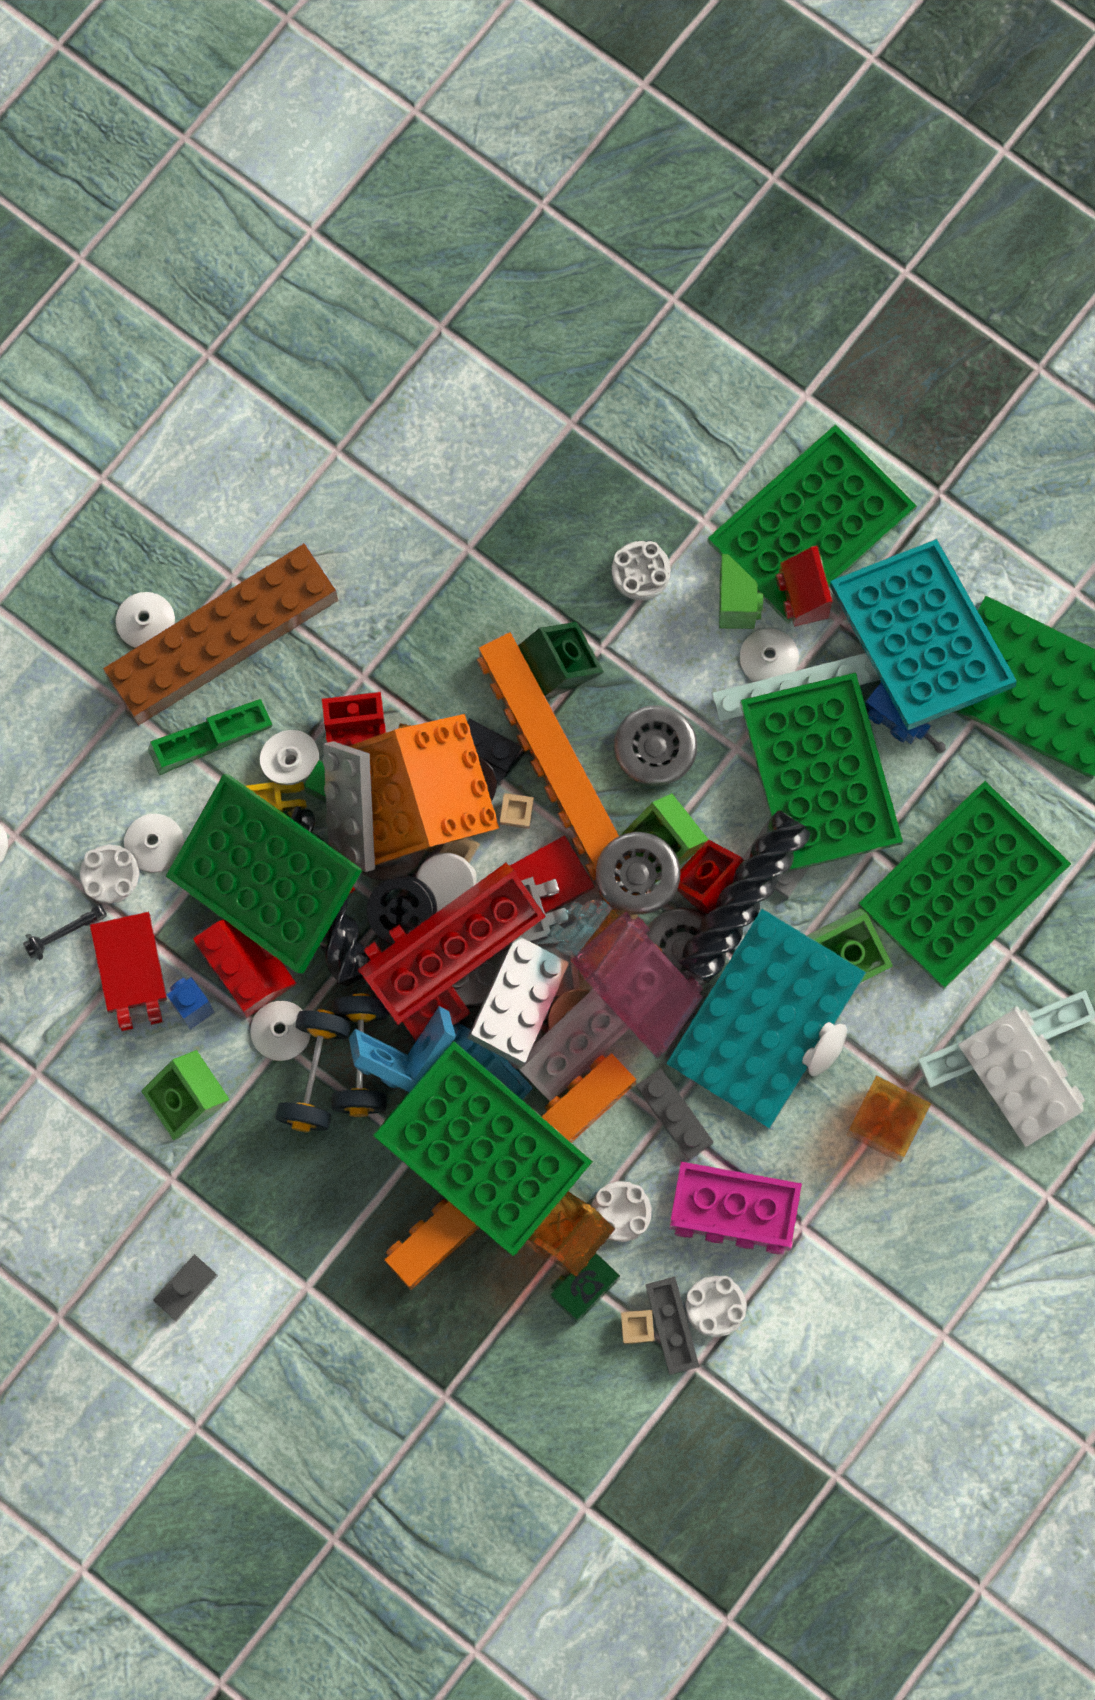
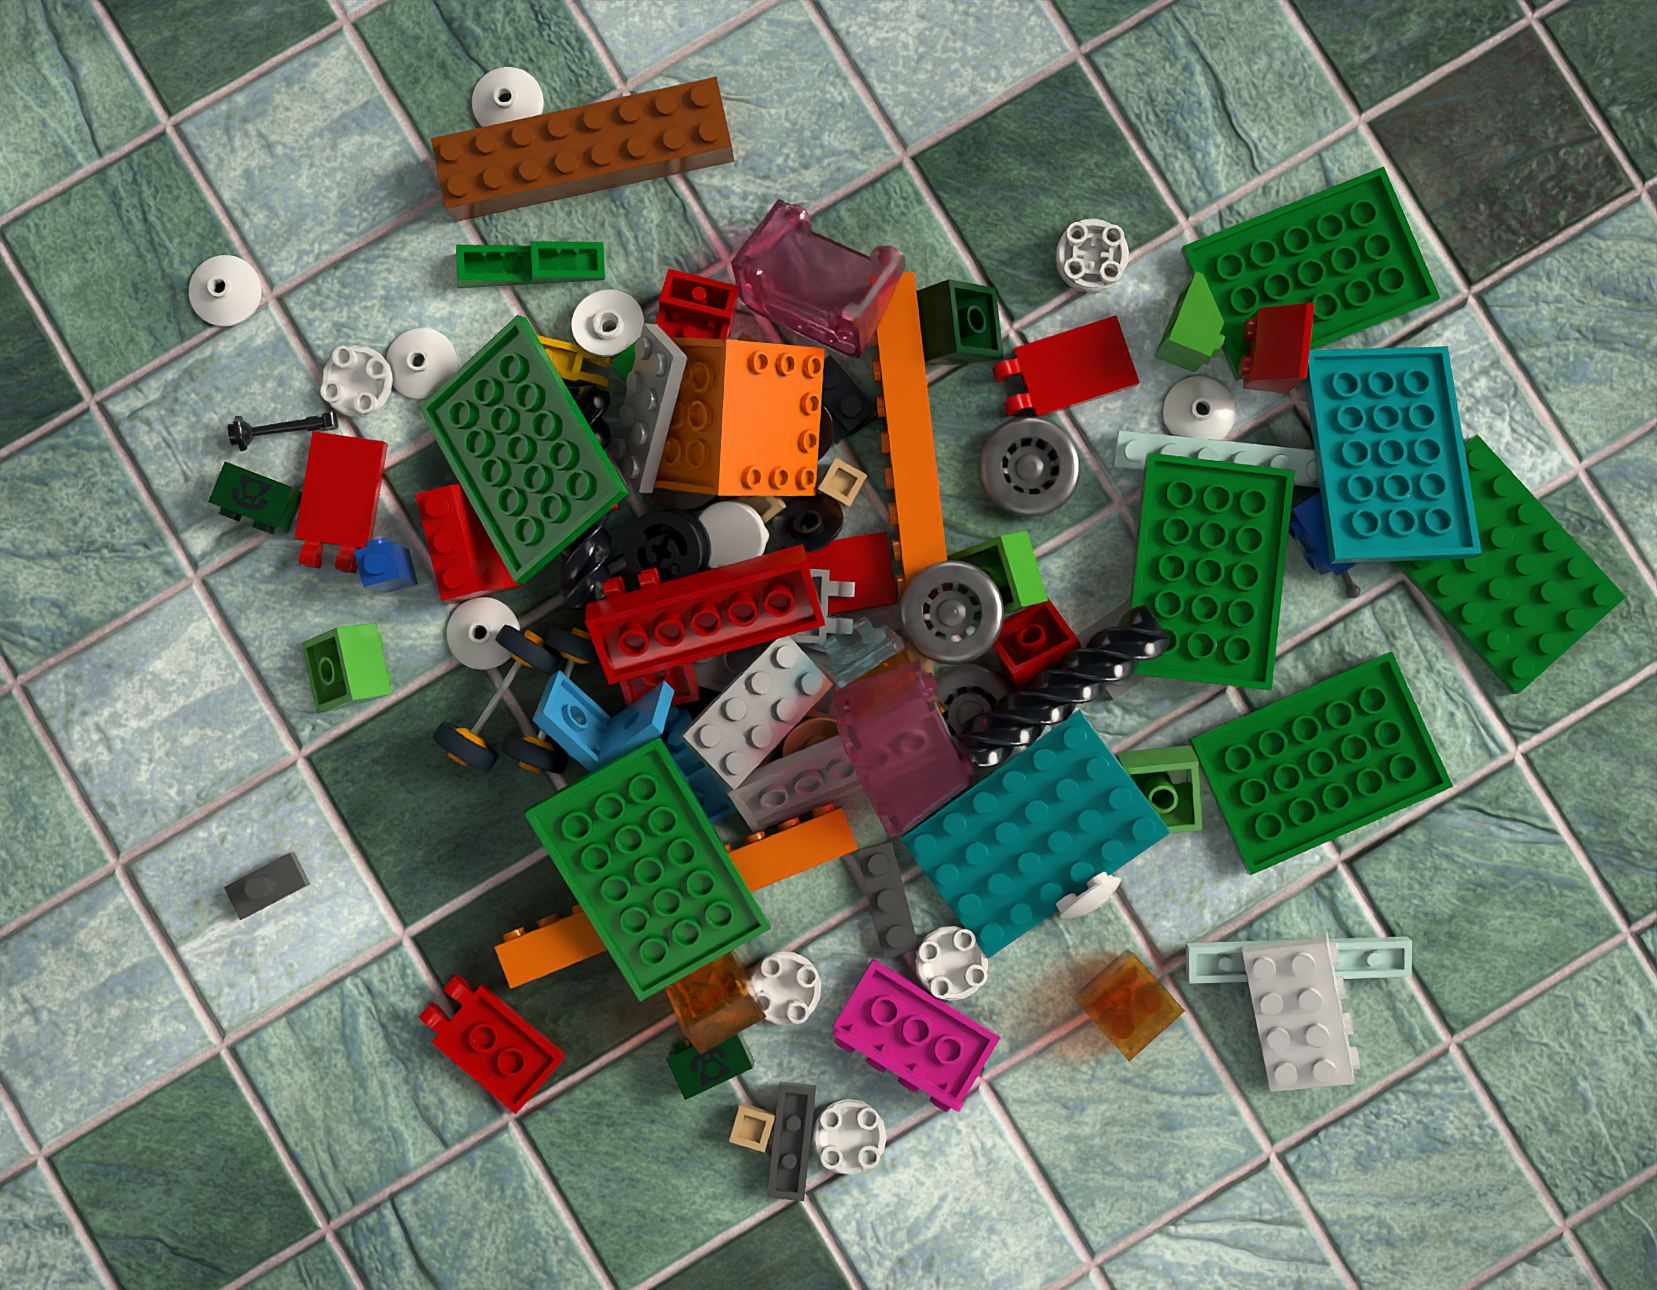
camera: 20 degrees right, 10 degrees up
none -> dark green brick [208,461,302,535]
none -> red tile [418,973,566,1114]
none -> clear pink windscreen [731,199,905,358]
none -> black dish [772,493,844,553]
none -> white dish [915,926,989,1001]
none -> red tile [992,315,1140,417]

